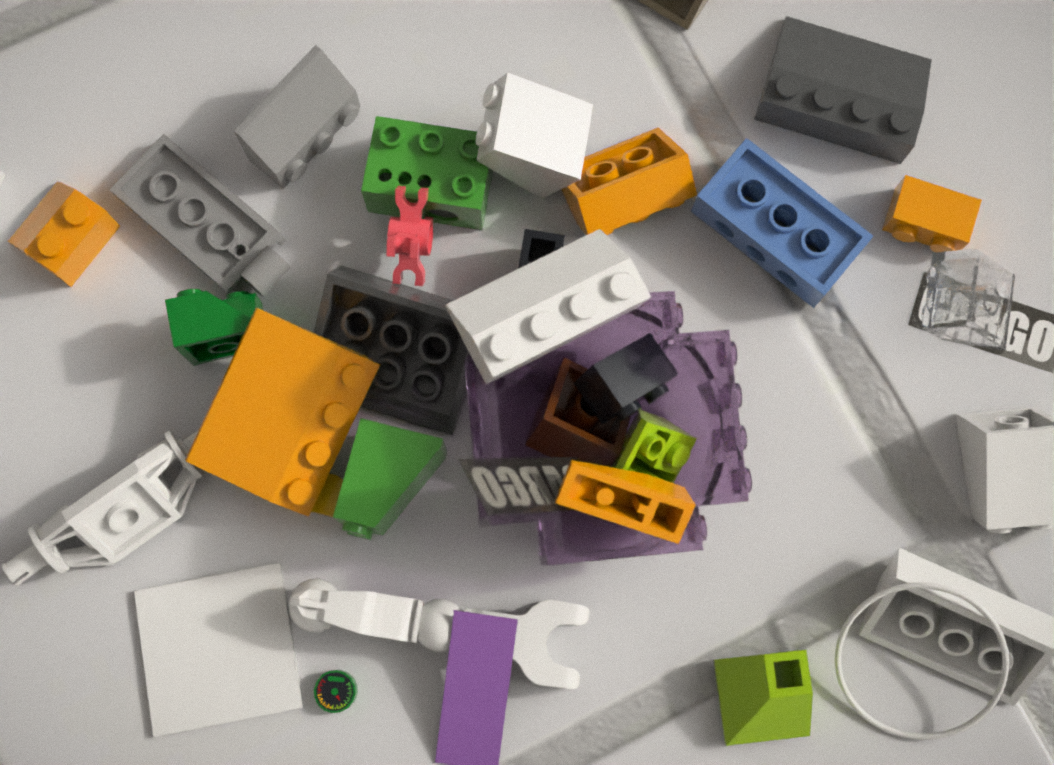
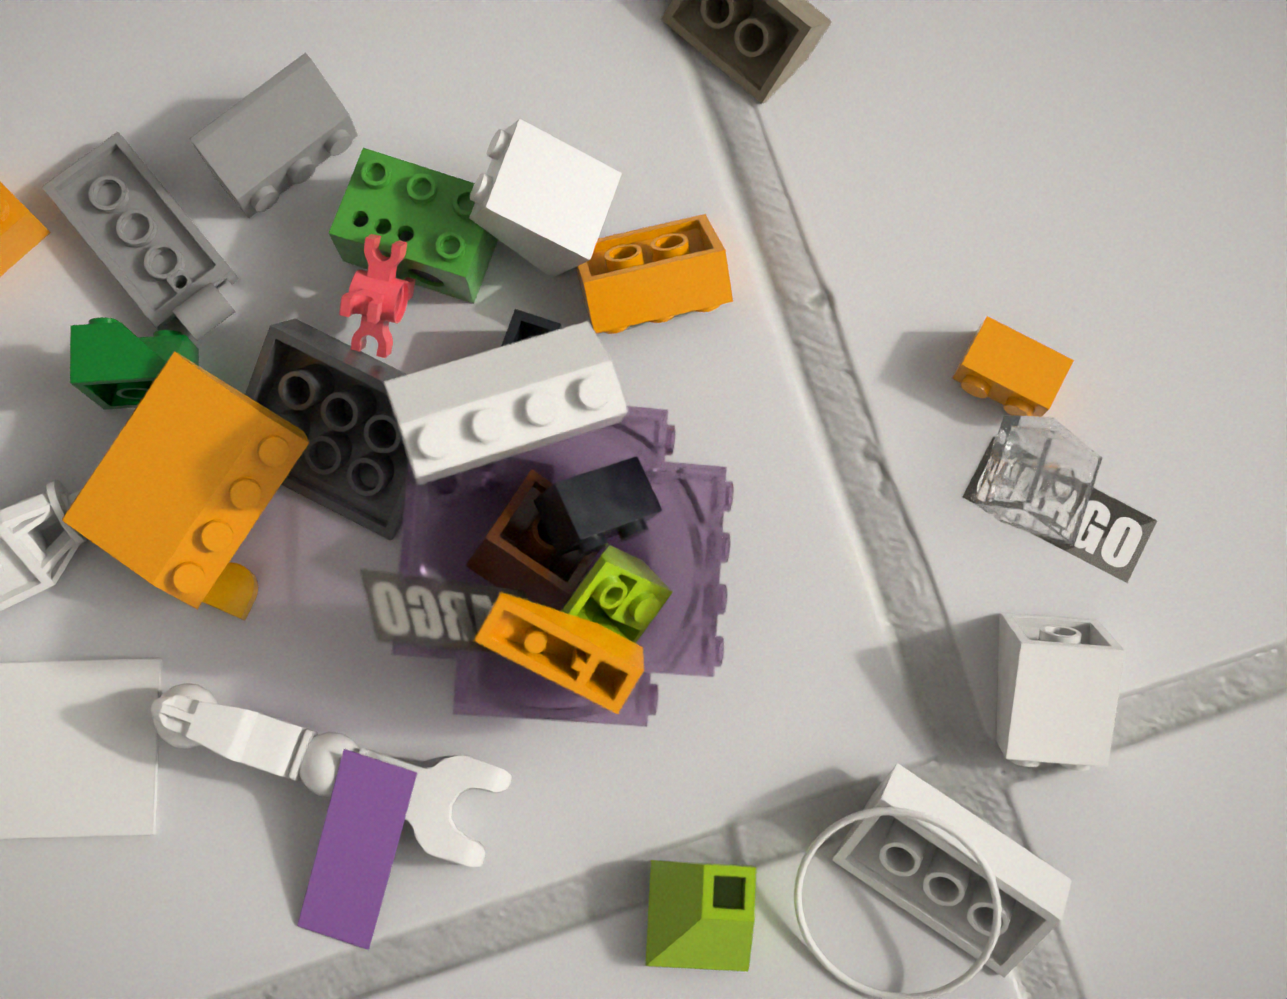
camera: 10 degrees right, 0 degrees up
tile [314,669,358,713] -> none
bright green slope [333,418,447,540] -> none
medium blue brick [691,138,873,308] -> none
dark grey slope [754,16,932,164] -> none

